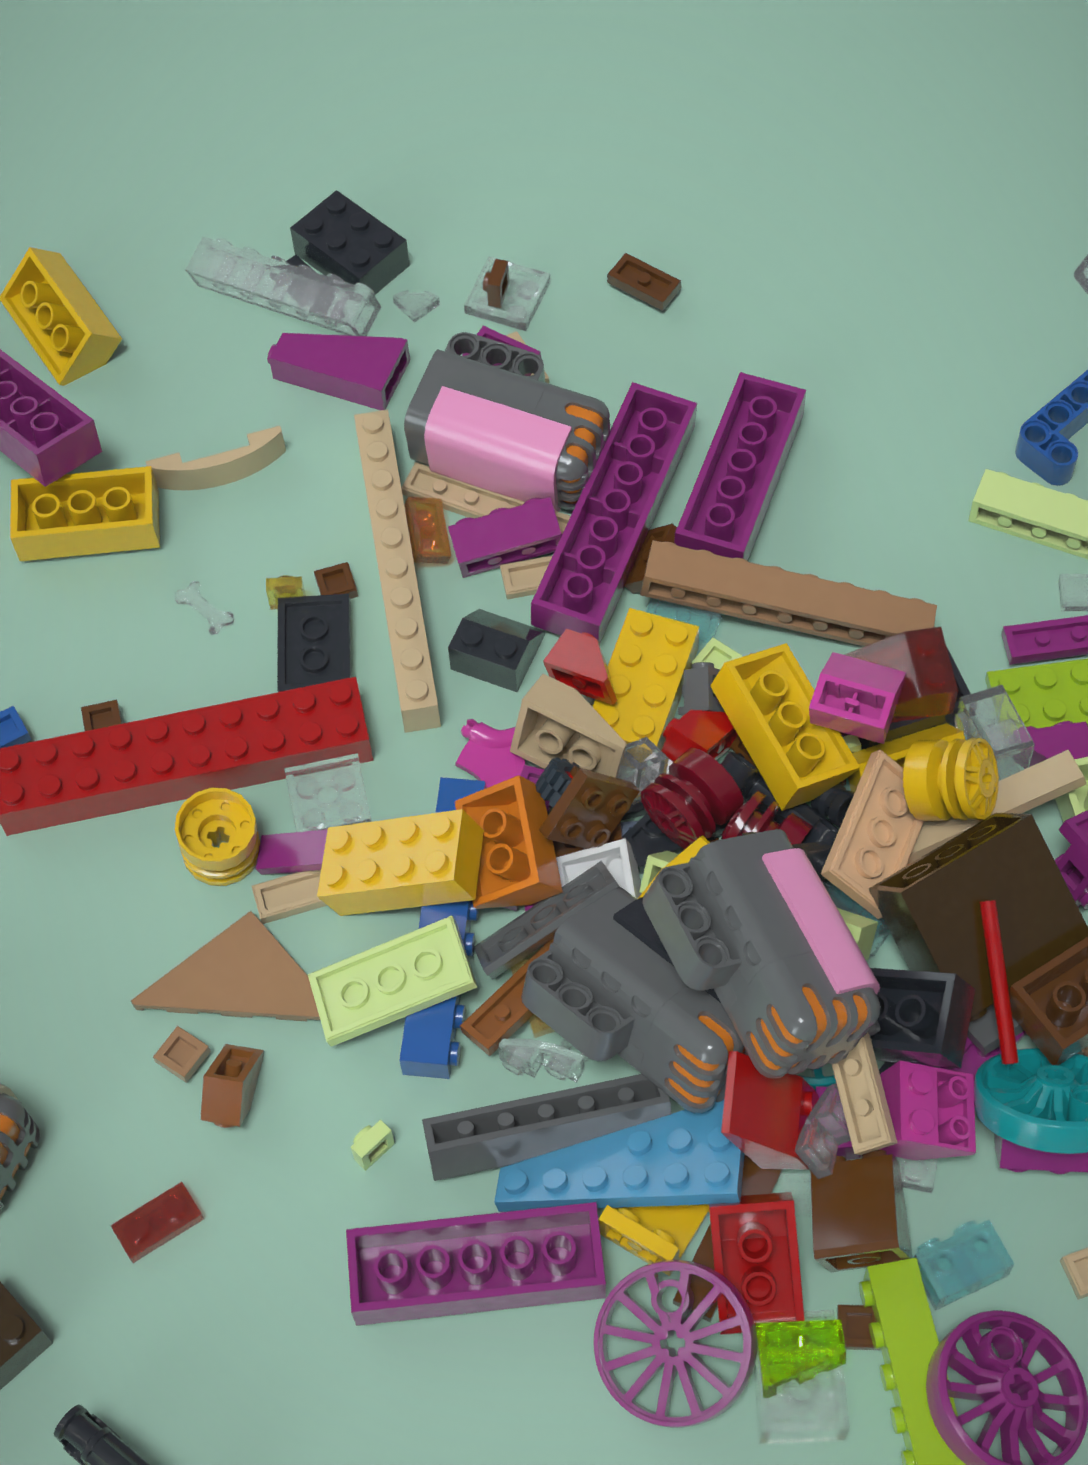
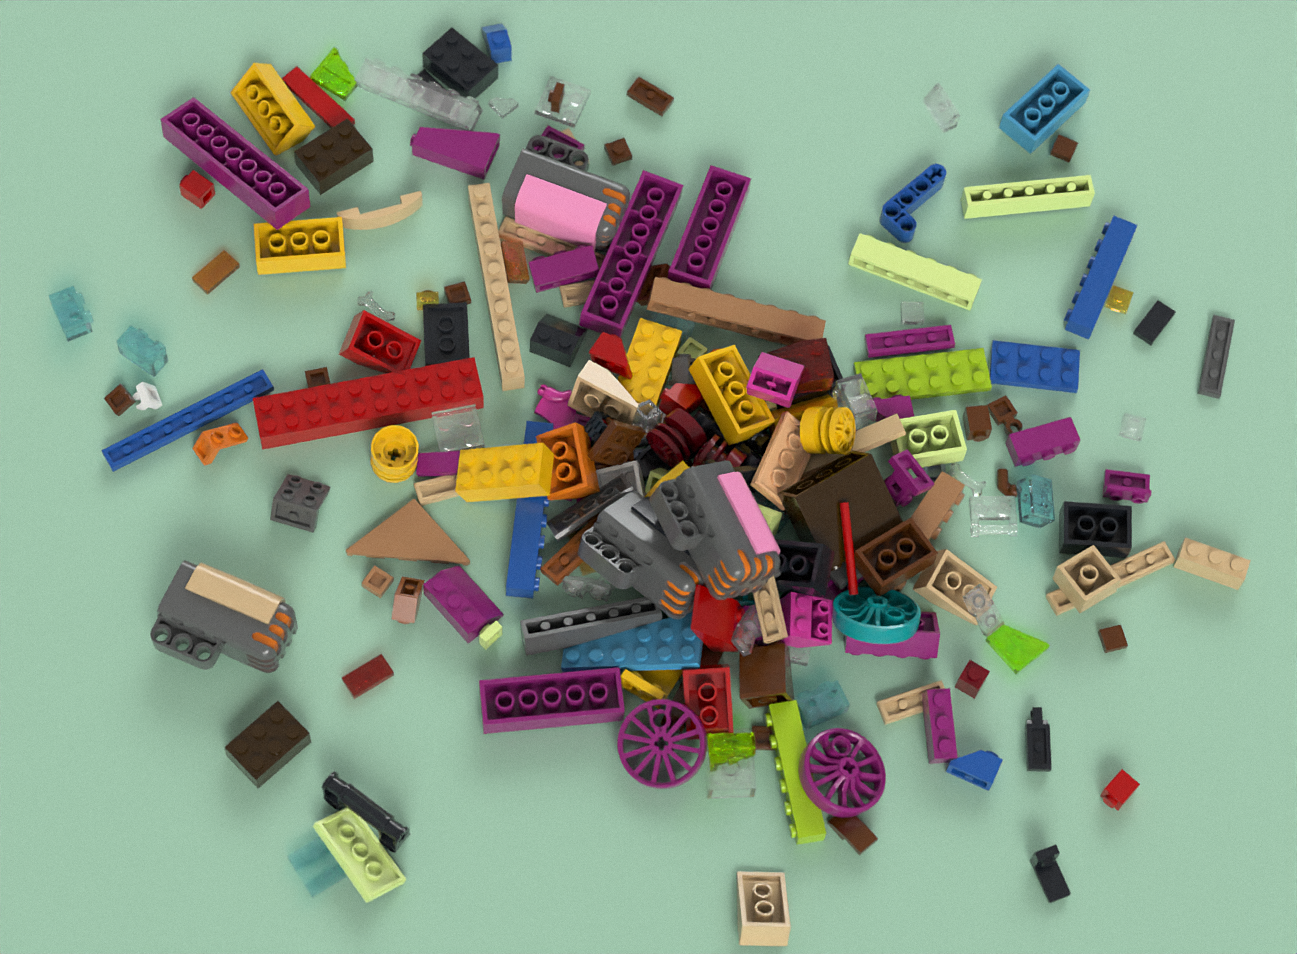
camera: 10 degrees left, 5 degrees up
yellowish green tile [308,916,477,1047] -> none
none -> dark grey bracket [270,474,330,533]
none -> red tile [281,66,355,128]
none -> dark brown brick [294,118,374,195]
none -> clear neon green wing [310,47,358,101]
none -> red slope [339,310,422,374]
none -> magenta slope [423,565,504,644]
none -> blue slope [481,23,512,63]
none -> reddish brown plate [604,138,632,166]

